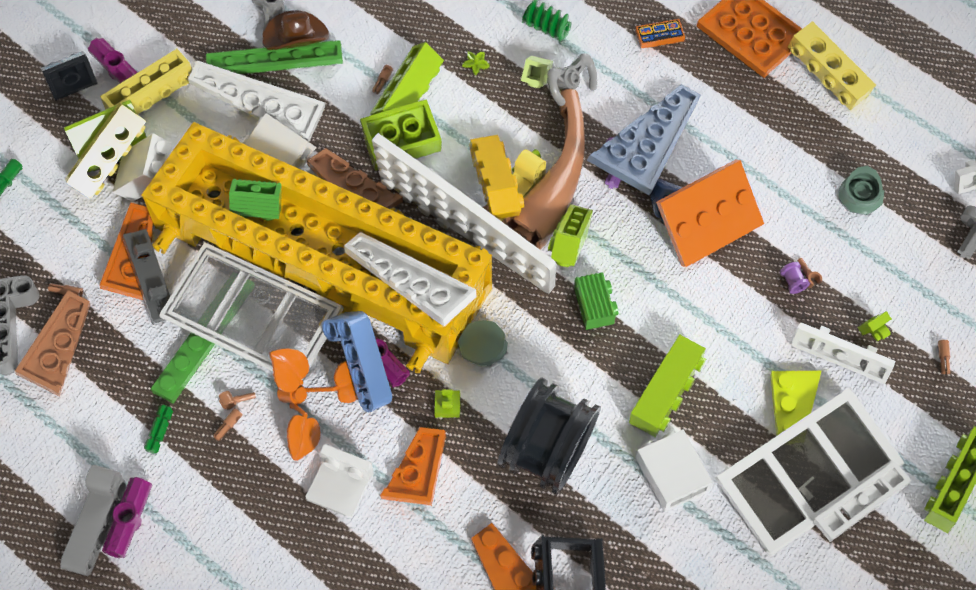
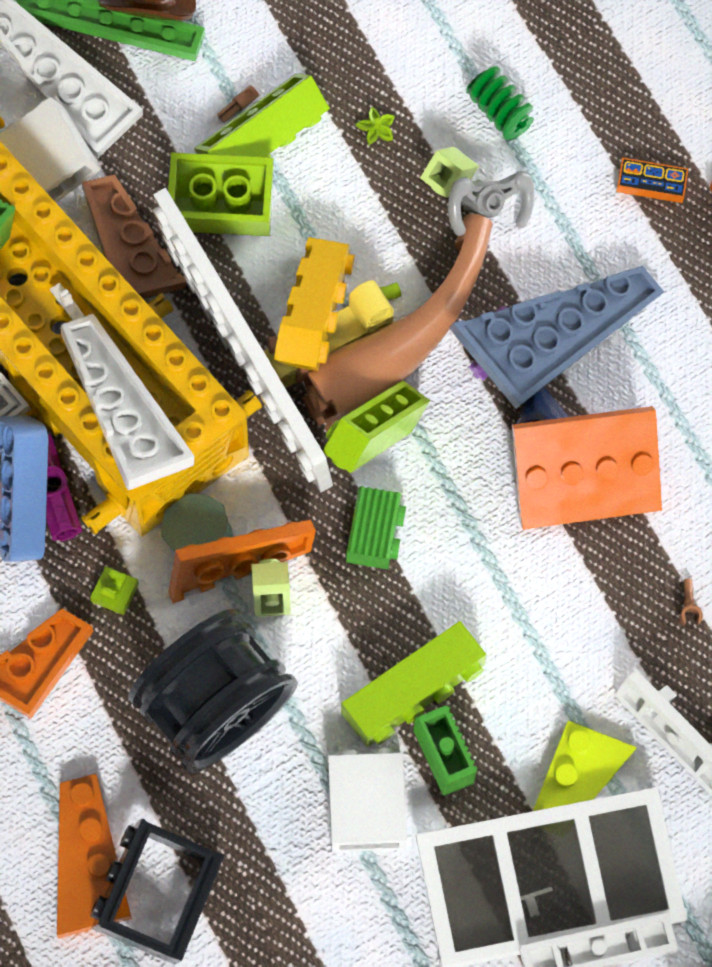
camera: 20 degrees right, 5 degrees up
medium lavender bush [780,262,810,294] -> none
none -> white piece [50,283,85,321]
none -> orange wing [168,519,316,604]
none -> yellowish green slope [251,559,291,617]
none -> bright green brick [413,706,478,796]

